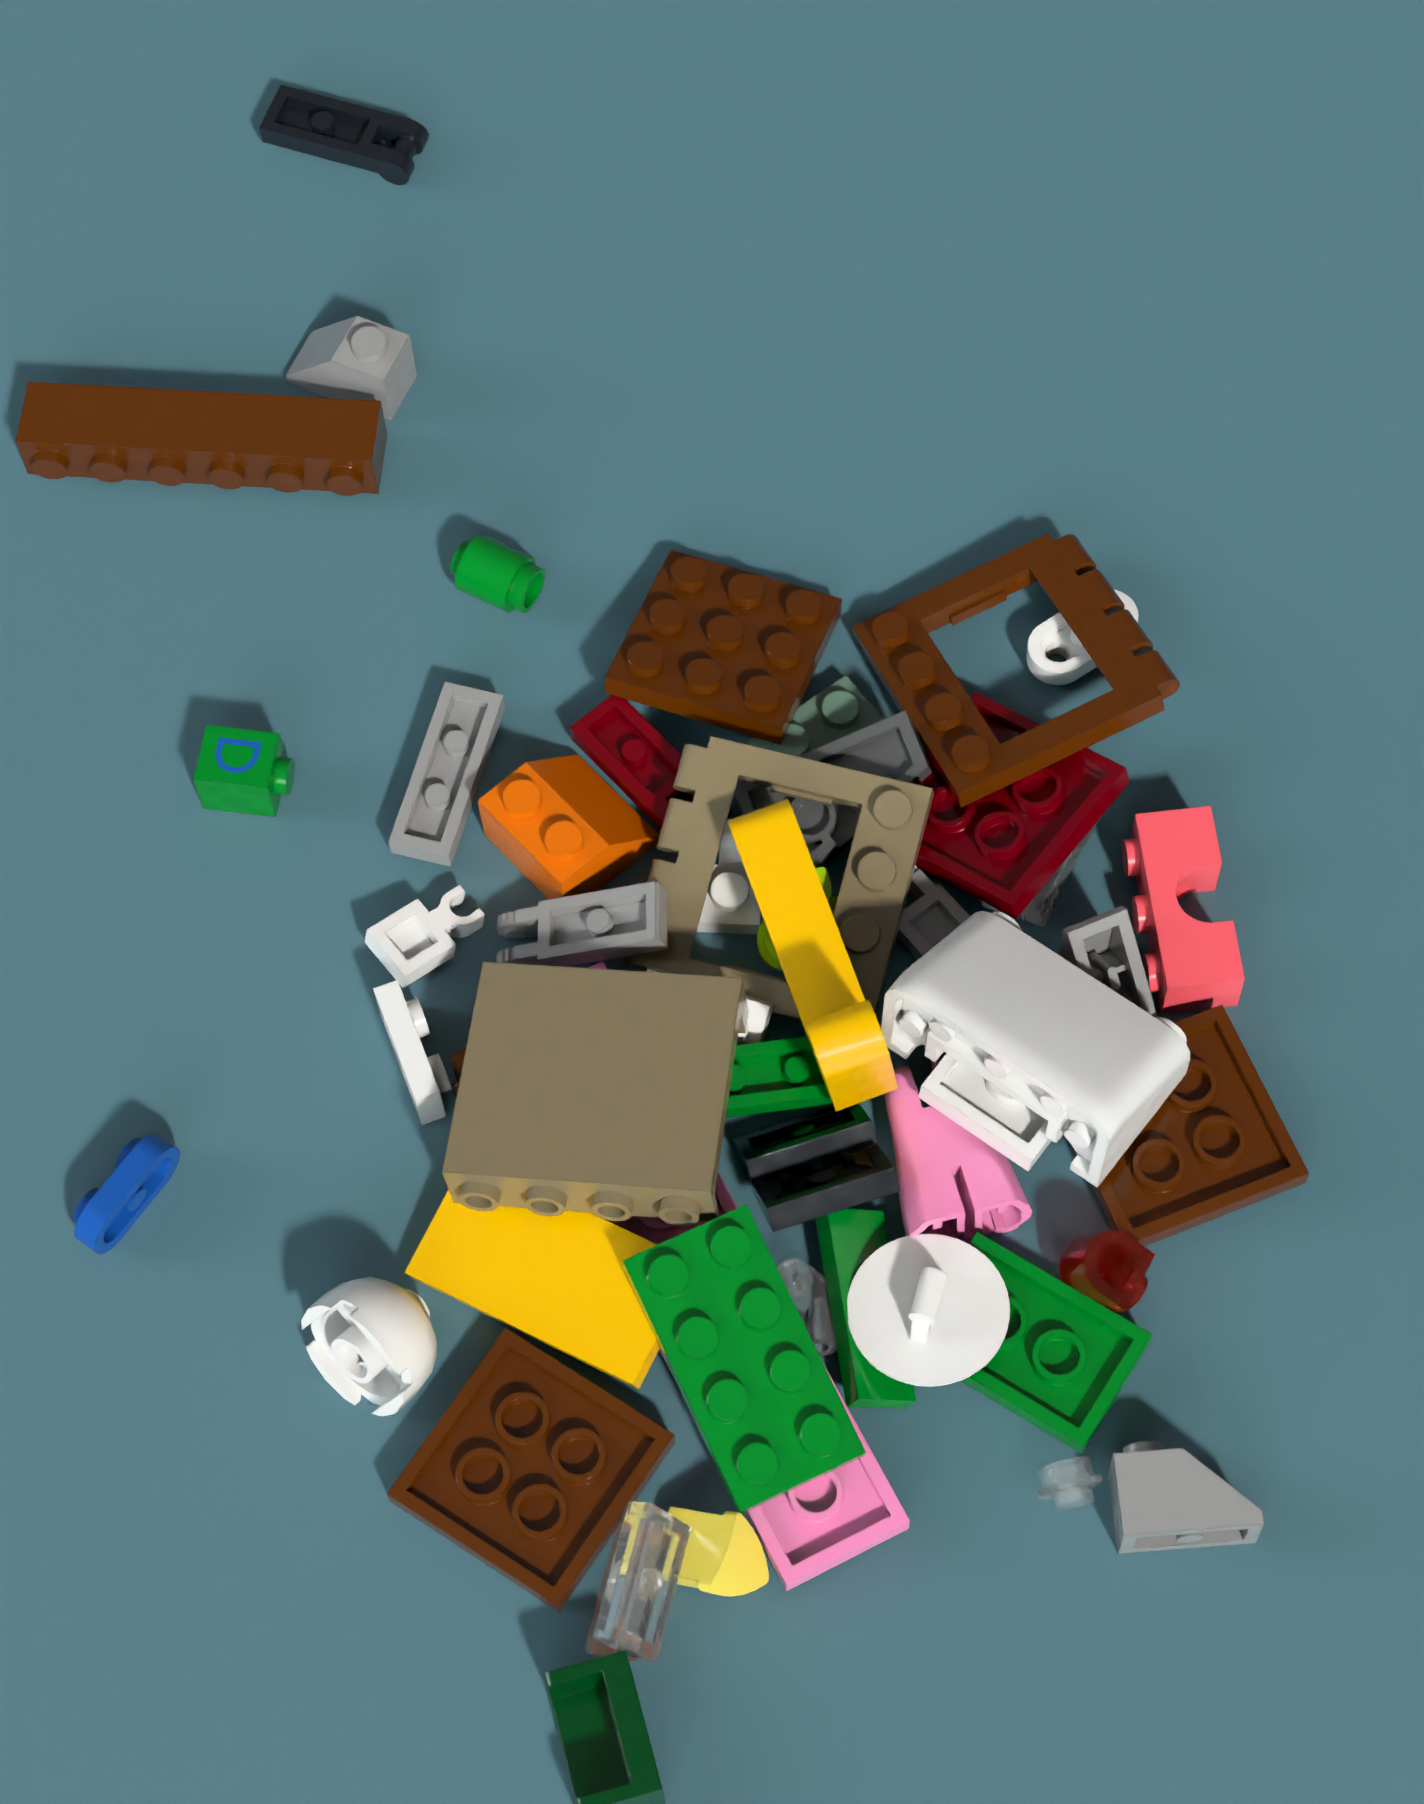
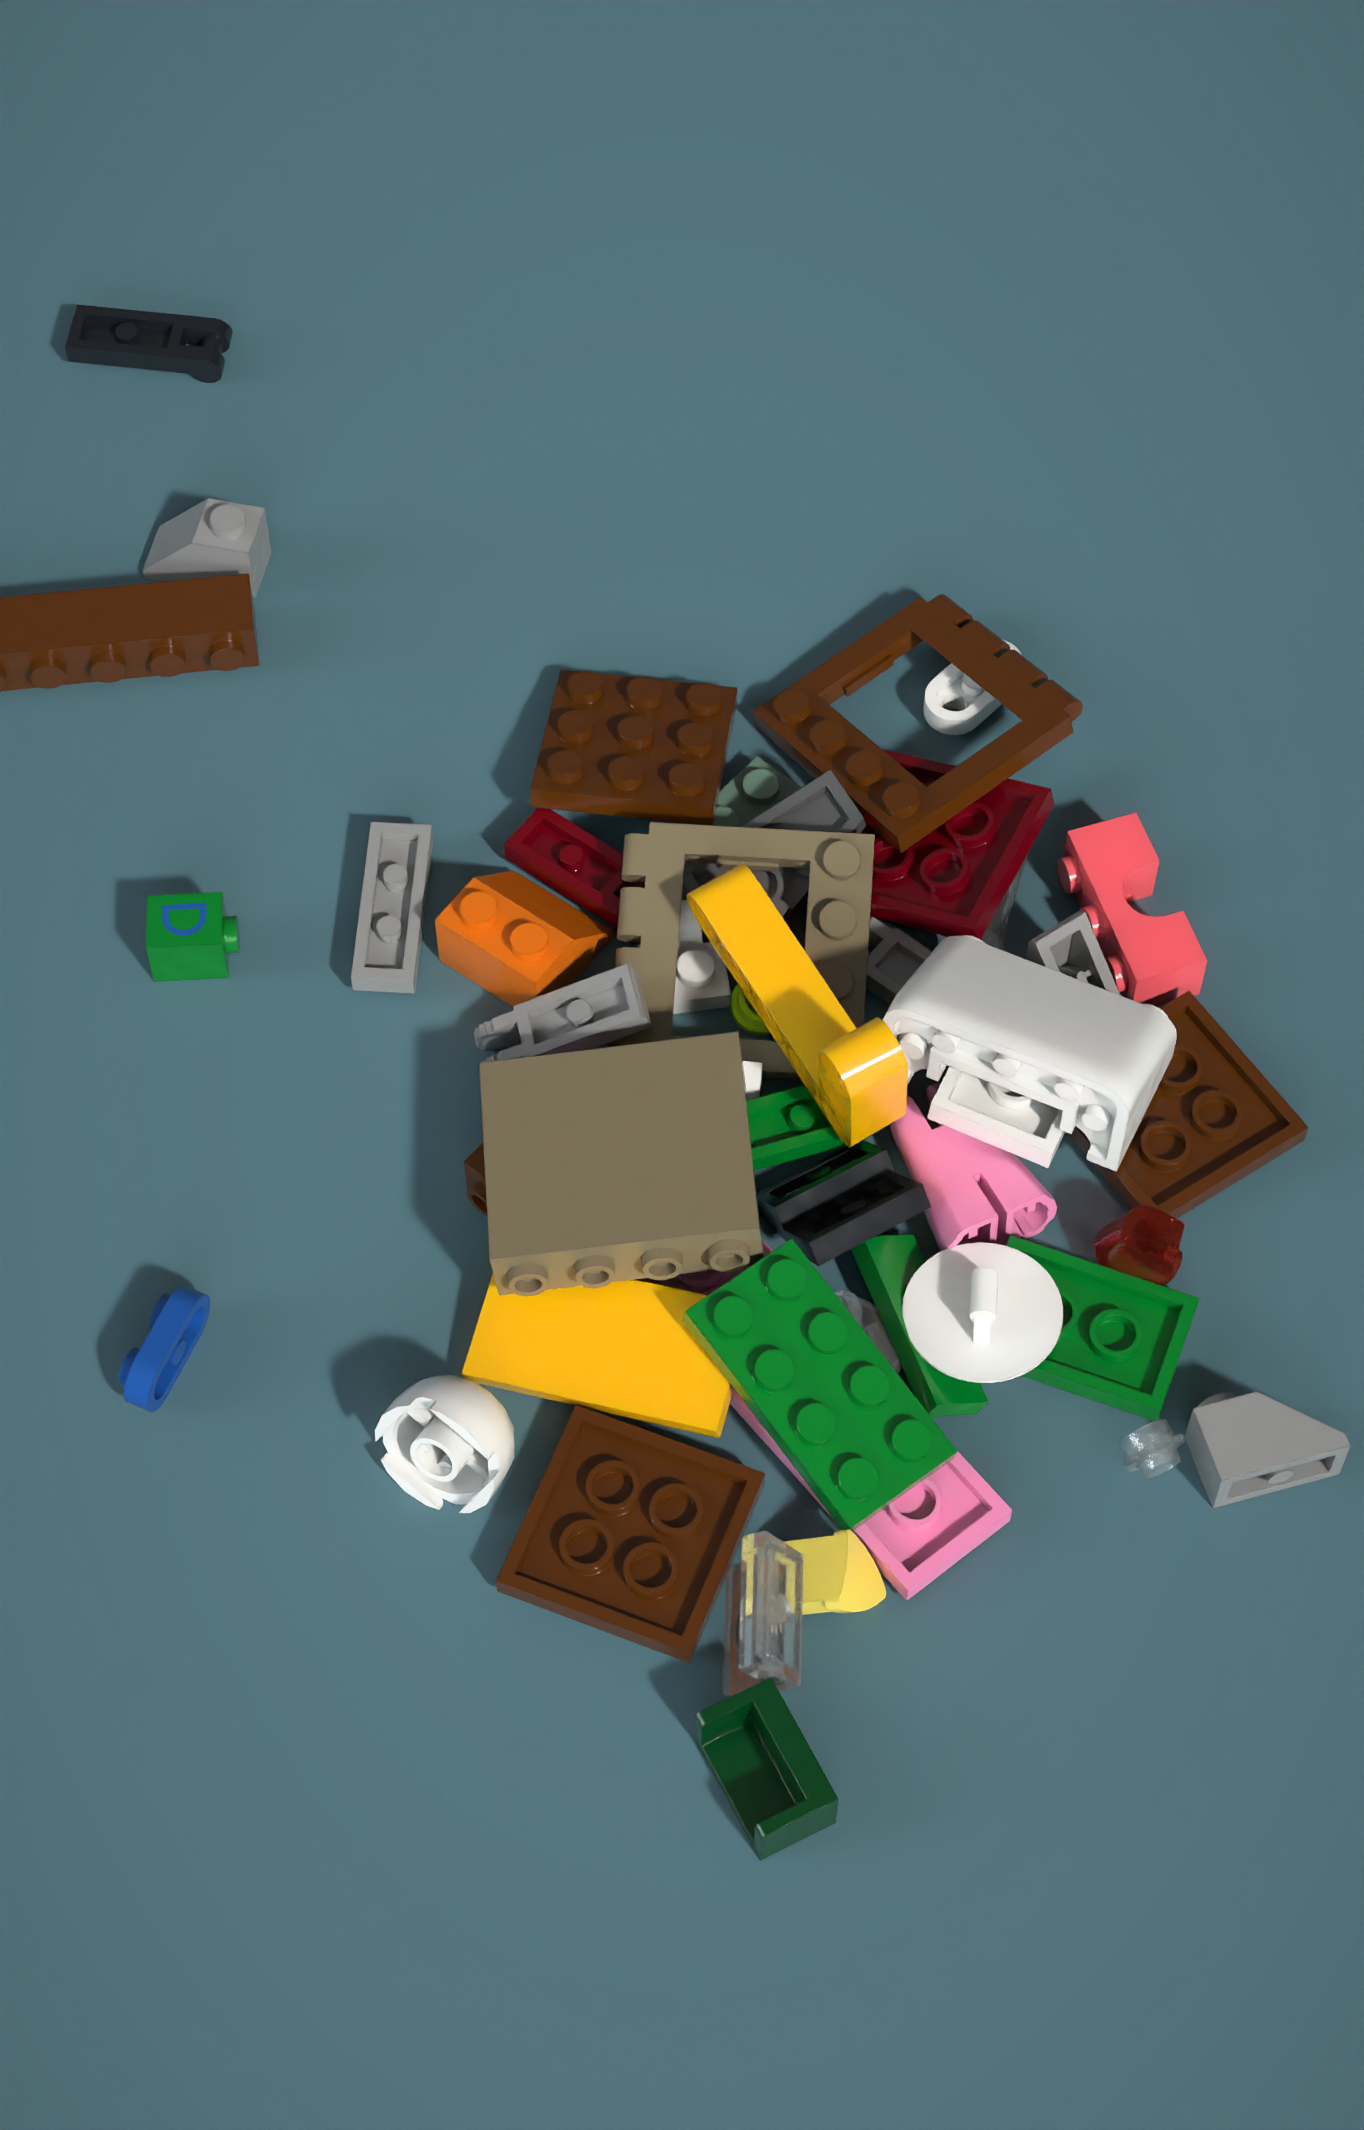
camera: 15 degrees left, 5 degrees down
white plate [365,885,485,988] -> none
white plate [373,980,452,1125] -> none
green brick [450,534,545,613] -> none

